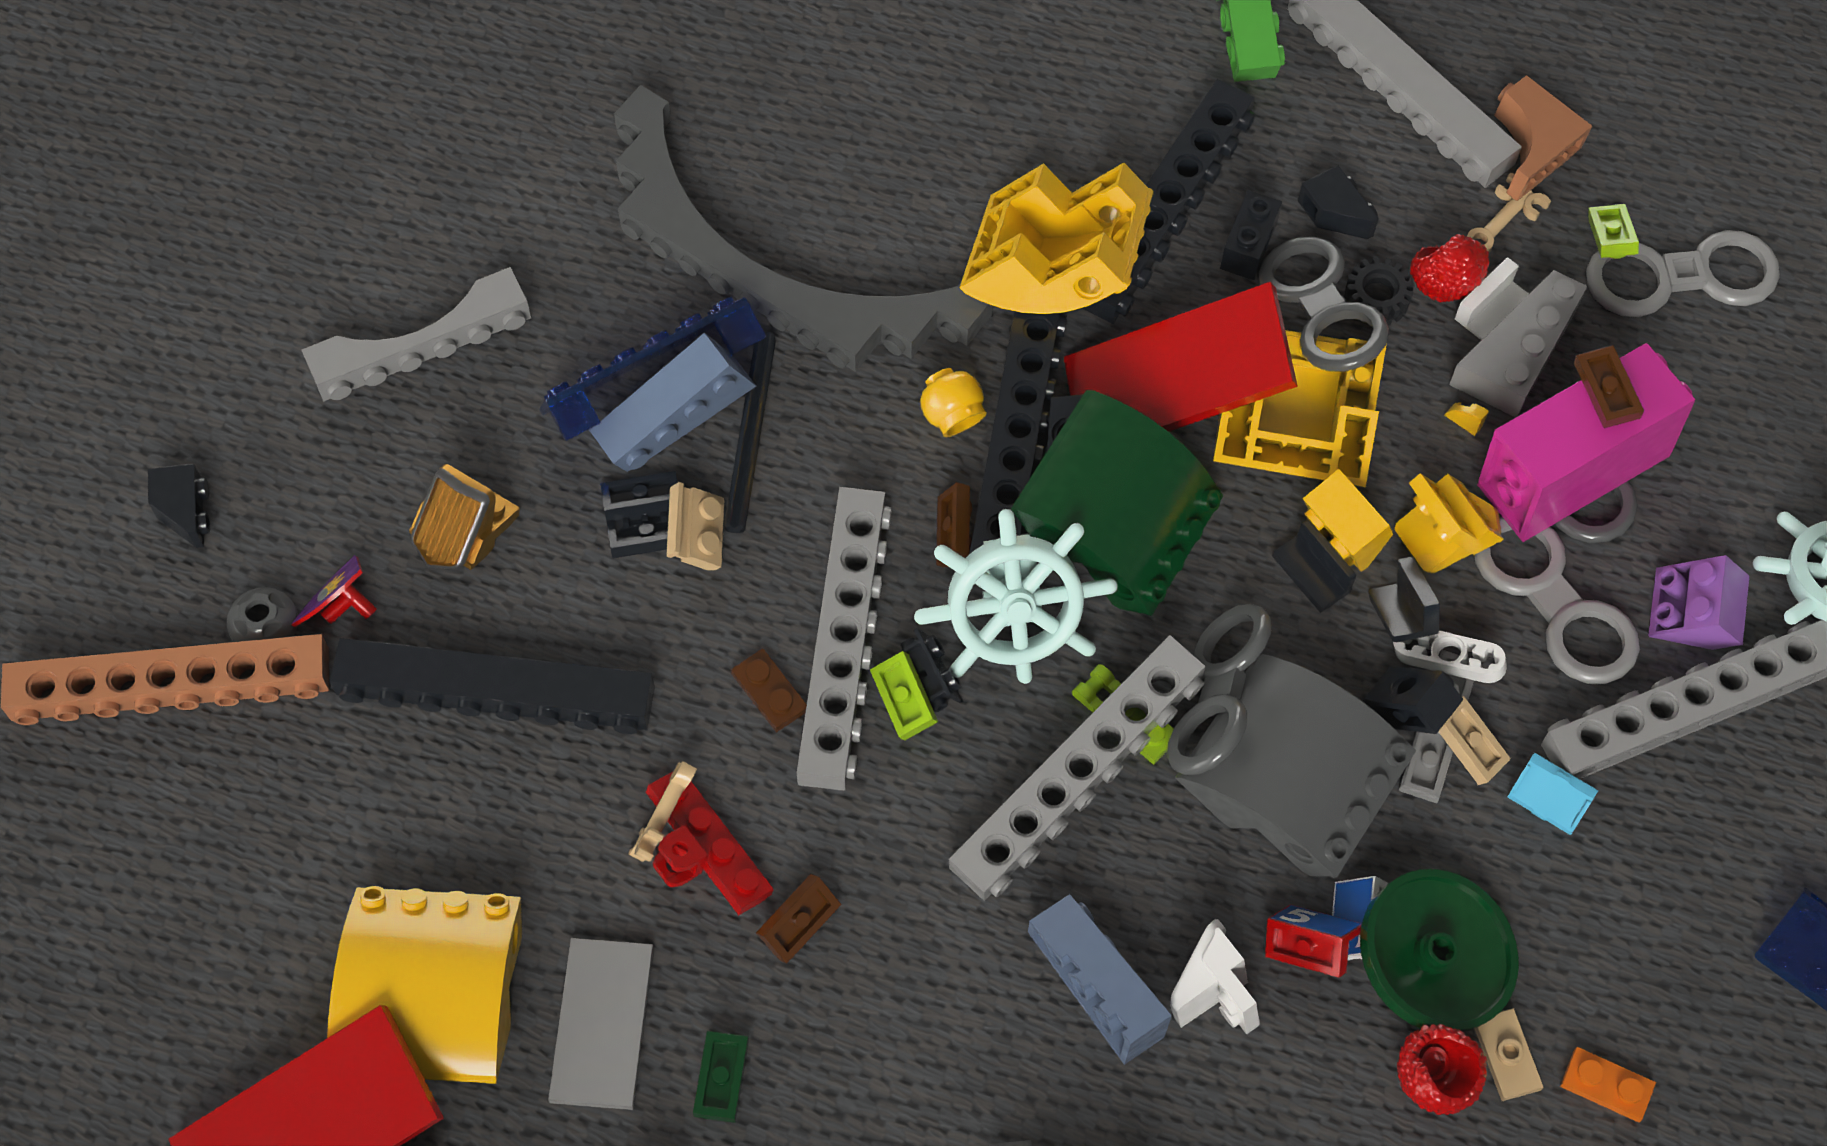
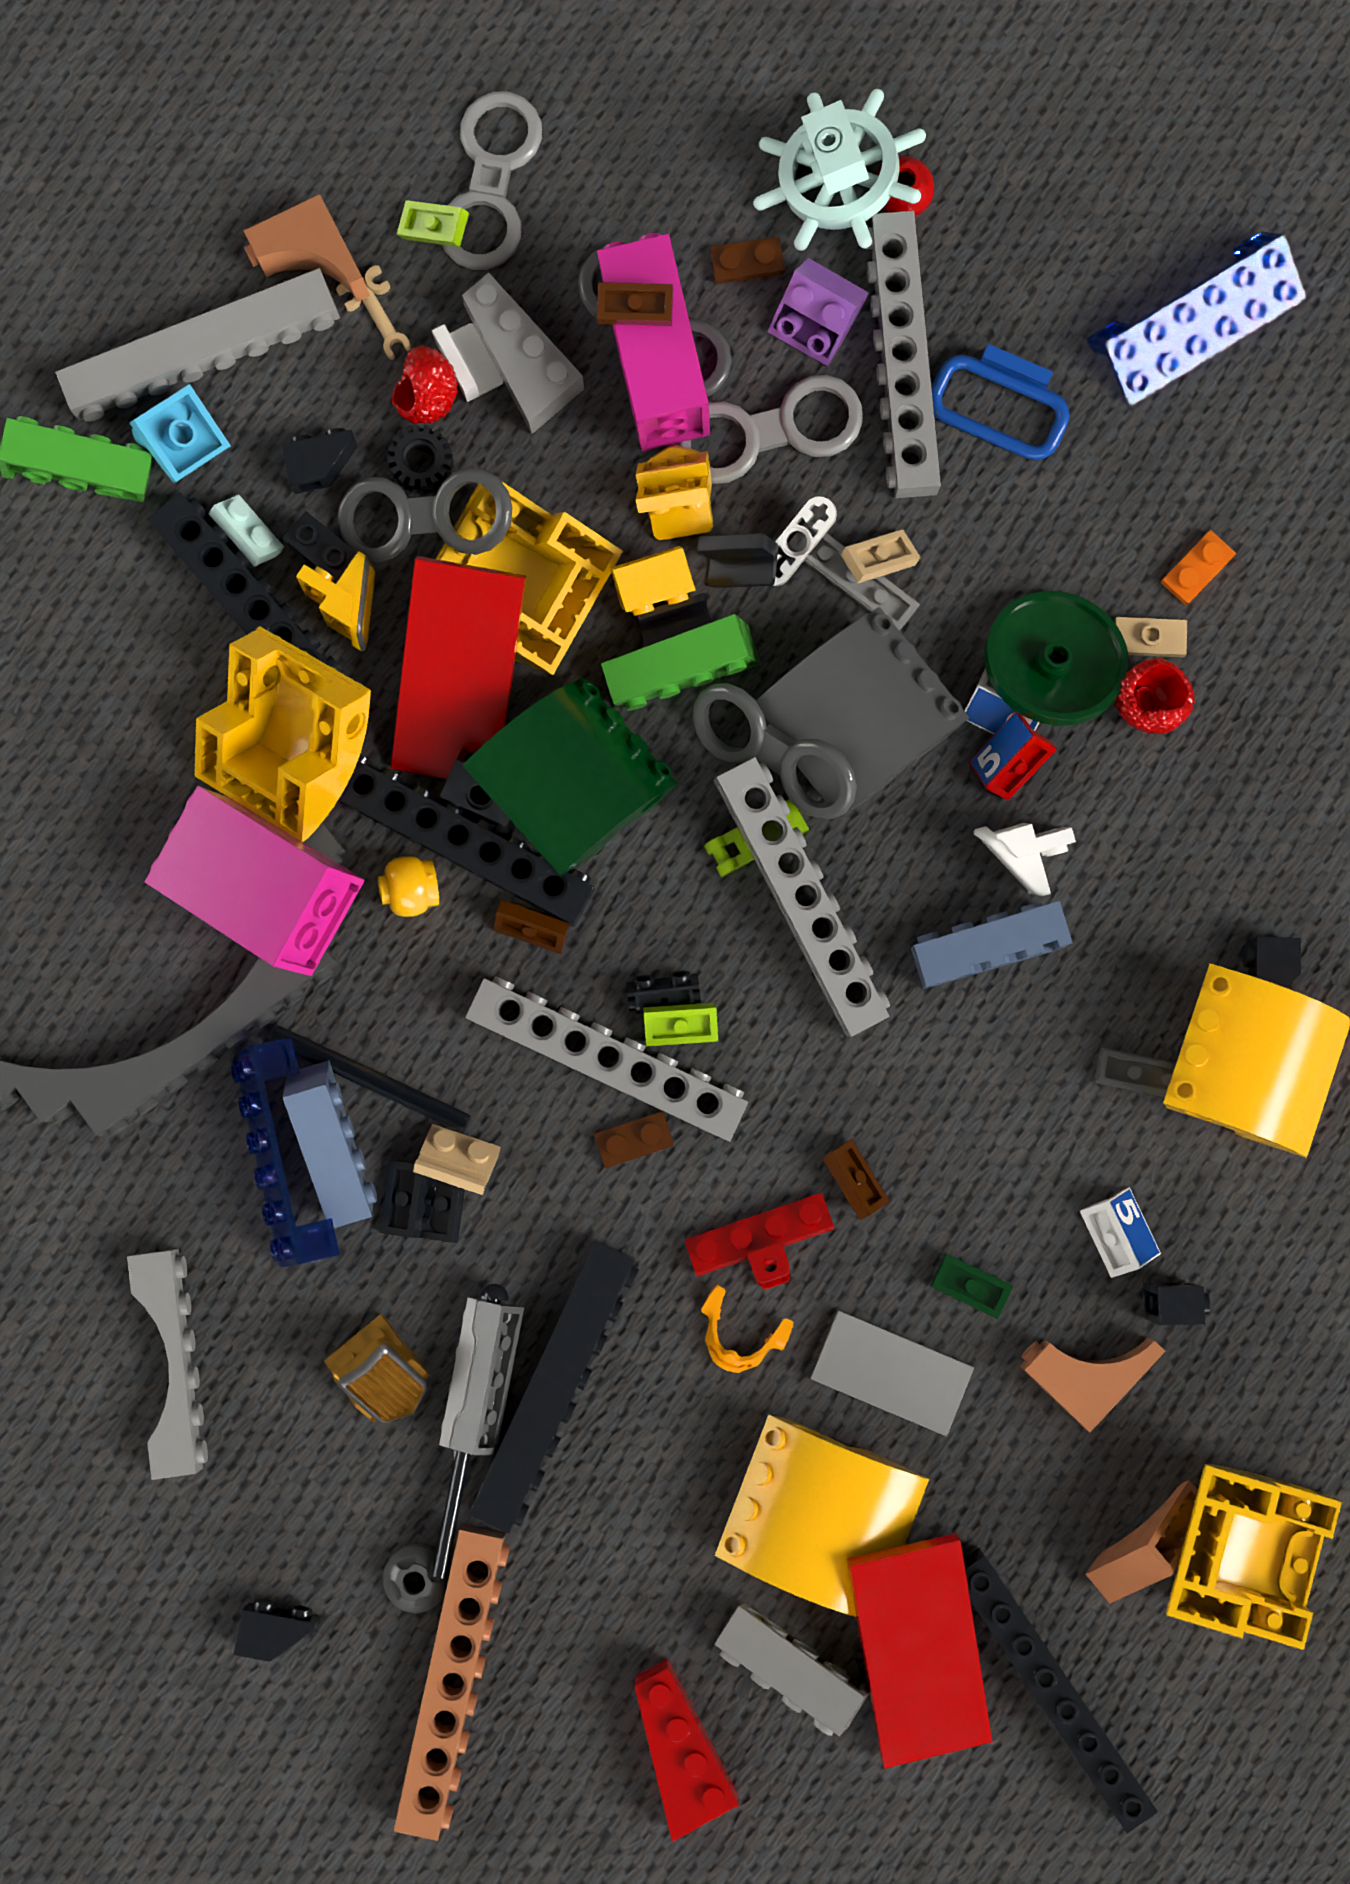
camera: 70 degrees left, 20 degrees up
red shield [291,555,377,627] -> none
tan bar [628,761,697,862] -> none
light aqua piece [914,509,1117,684] -> none
black brick [1363,666,1463,734] -> none
yellow tile [1444,402,1489,436] -> none
medium azure piece [1507,752,1599,835] -> none
none -> medium azure slope [130,384,231,483]
none -> dark pink container [145,786,365,976]
none -> light aqua plate [209,495,284,567]
none -> yellow piece [296,551,375,651]
none -> piece [432,1283,524,1579]
none -> bright green wedge [601,614,761,711]
none -> red wedge [635,1658,739,1842]
none -> light orange helmet [701,1285,794,1373]
none -> reddish brown plate [710,237,785,284]
none -> light grey wedge [714,1603,870,1736]
none -> blue bar [931,344,1070,460]

